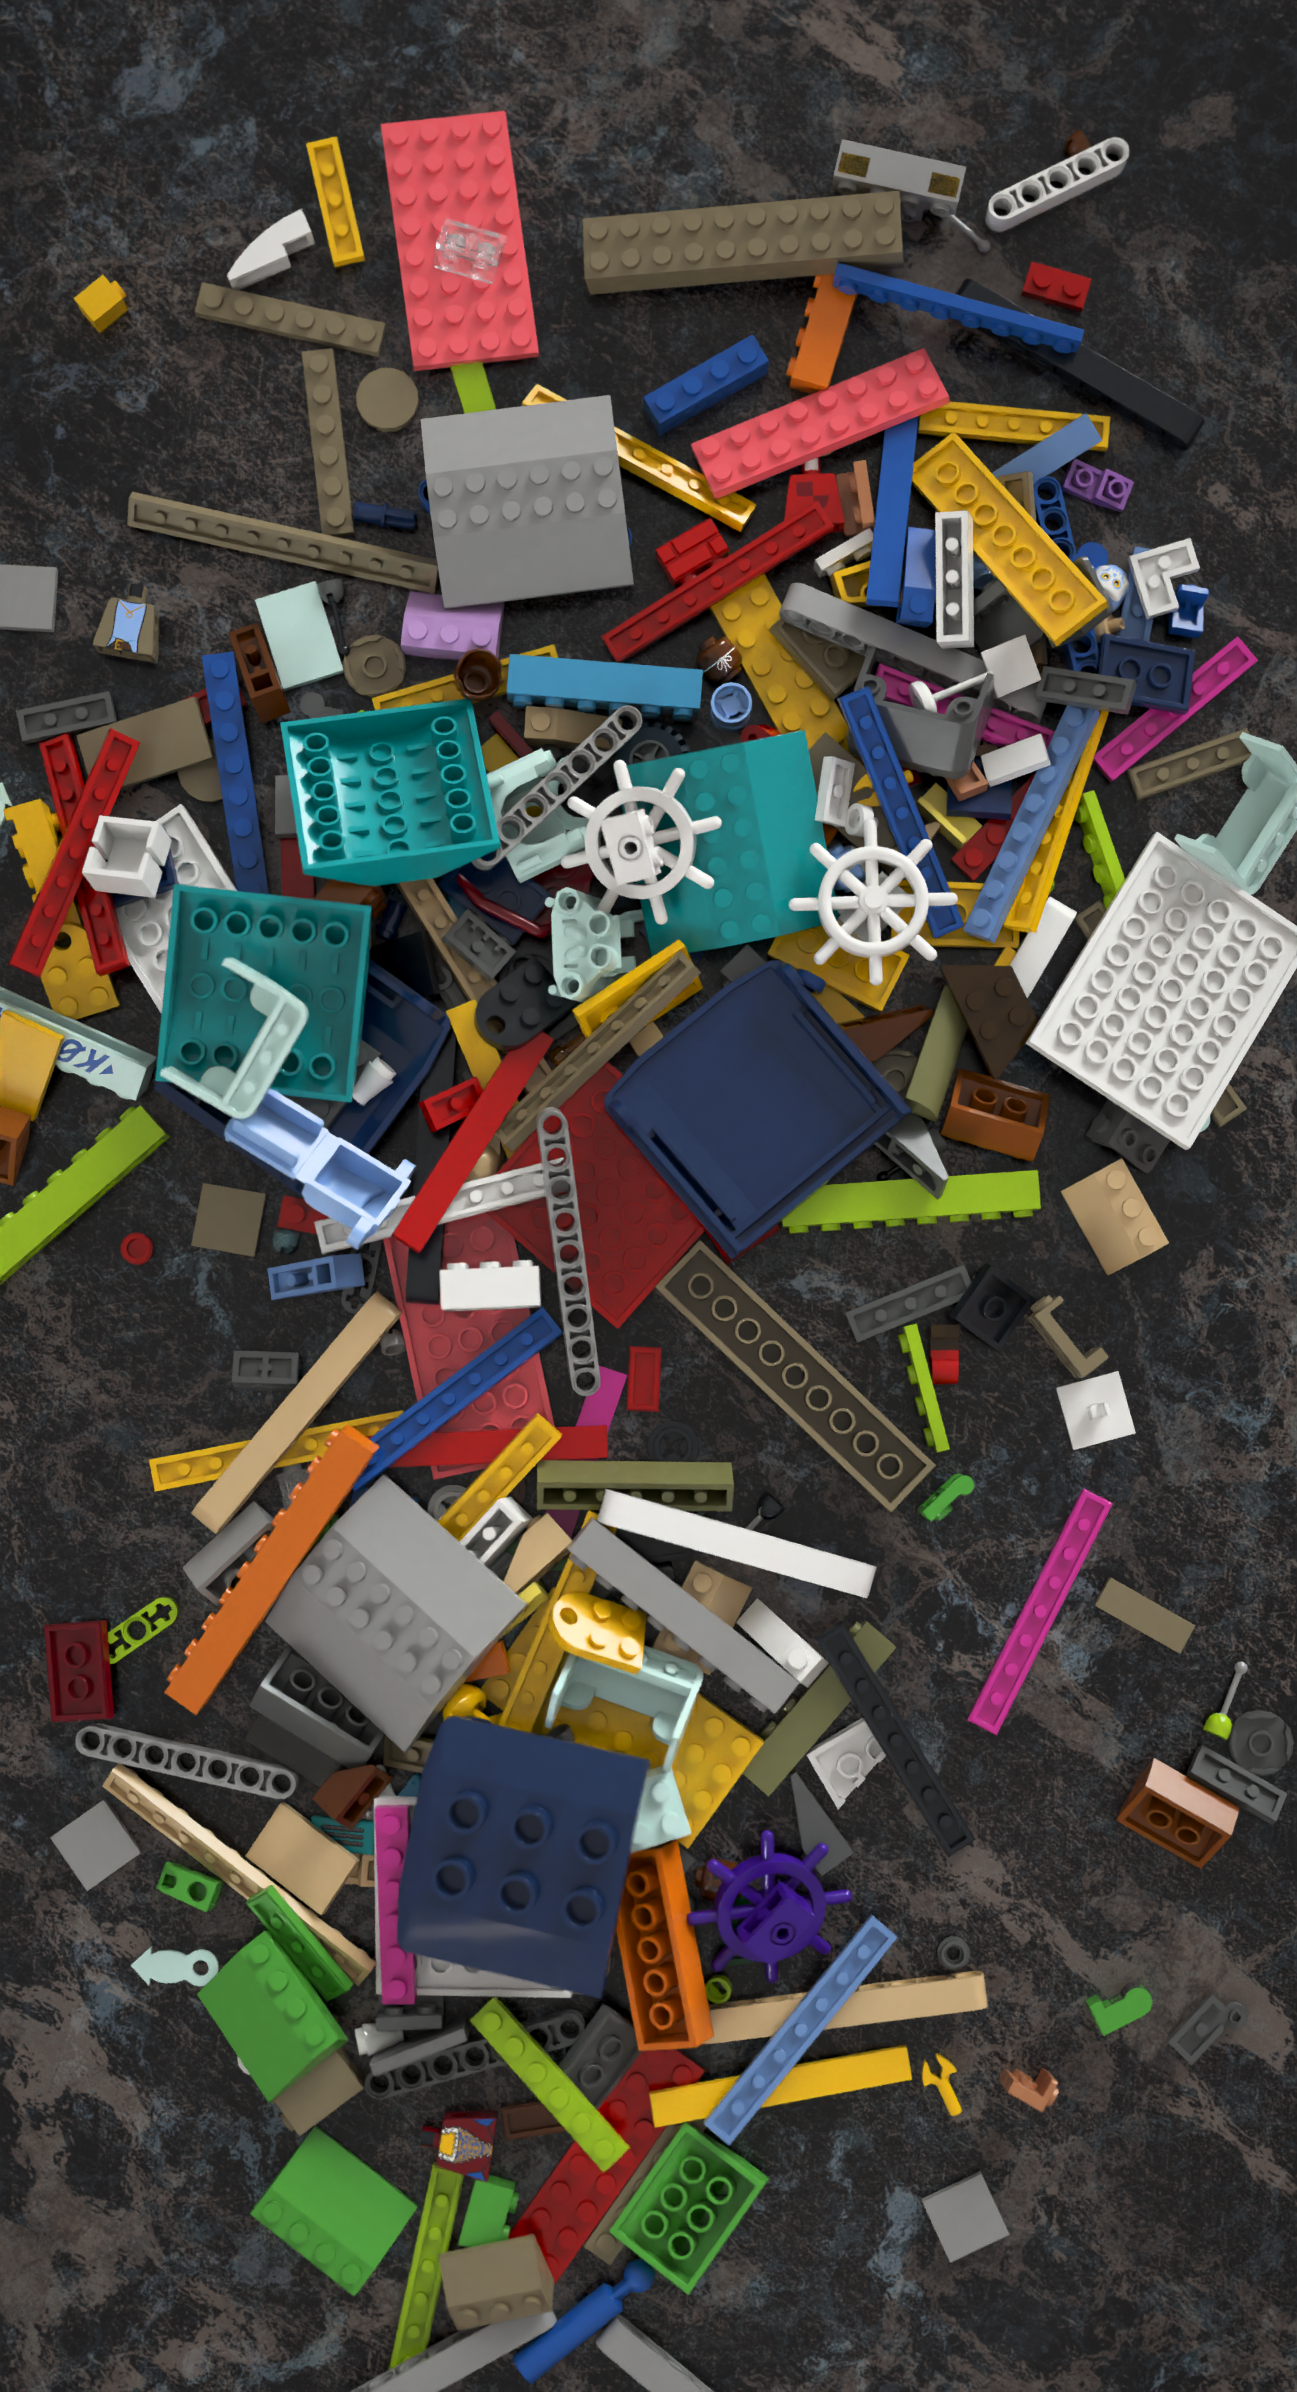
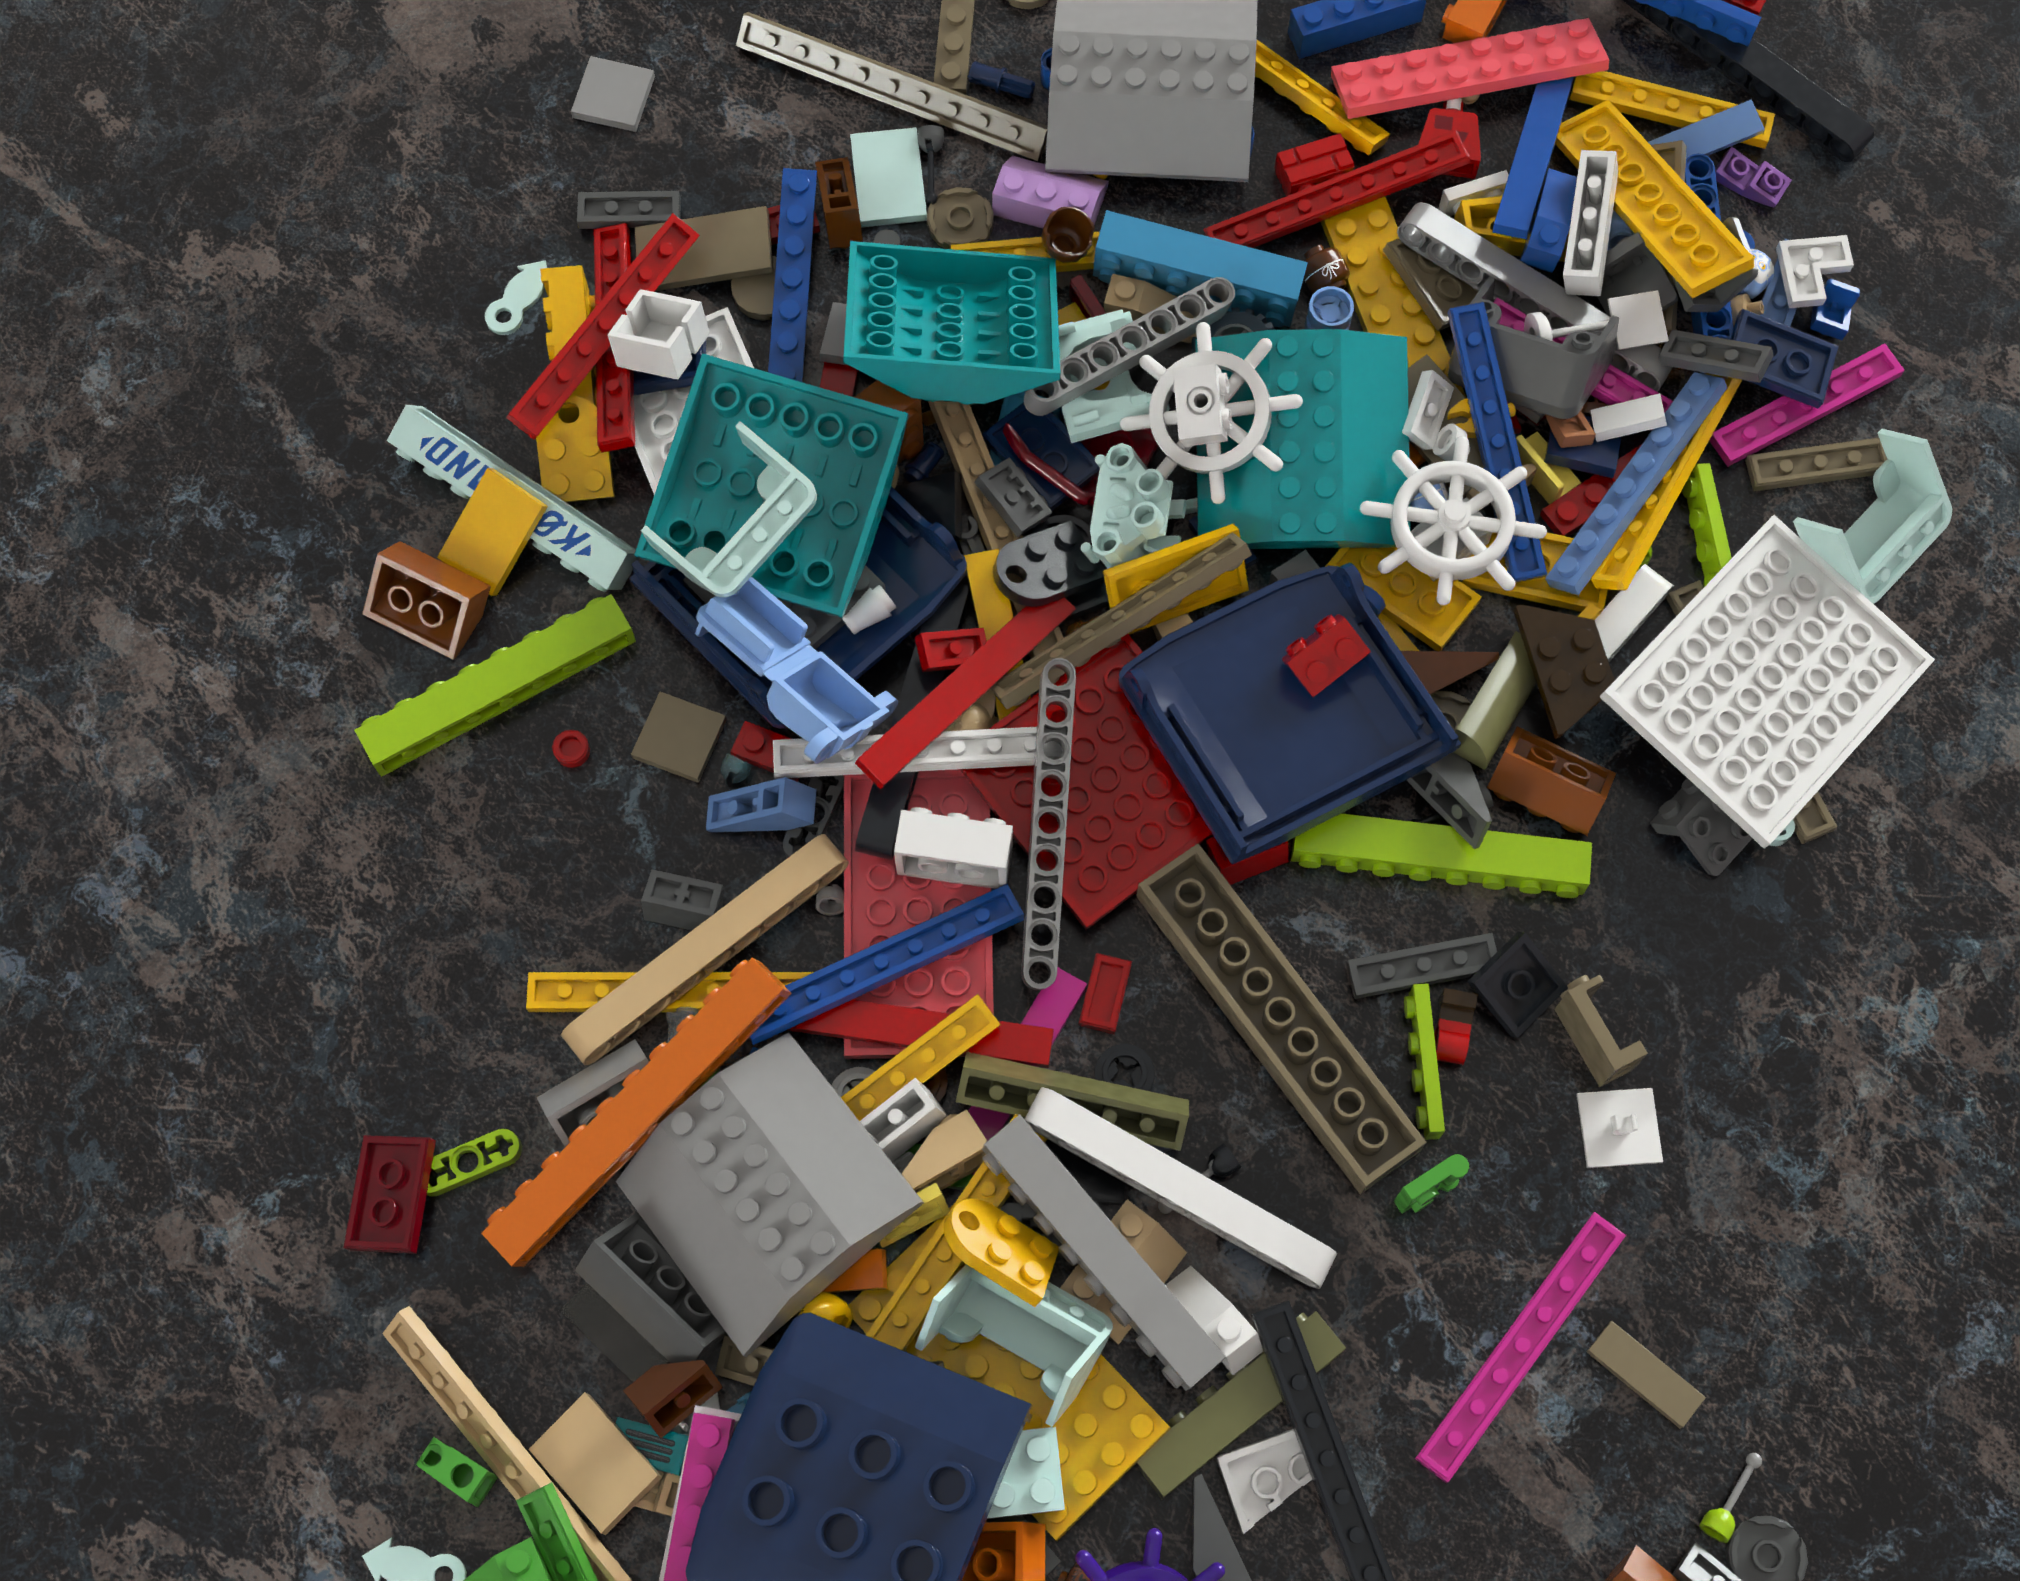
camera: 10 degrees right, 15 degrees down
light grey tile [50,1798,142,1891] -> none
light grey beam [75,1723,299,1799] -> none
torso [93,584,159,663] -> none
nougat bracket [836,460,875,537] -> none
tan slope [1060,1158,1169,1276] -> none
none -> red bracket [1282,614,1371,697]

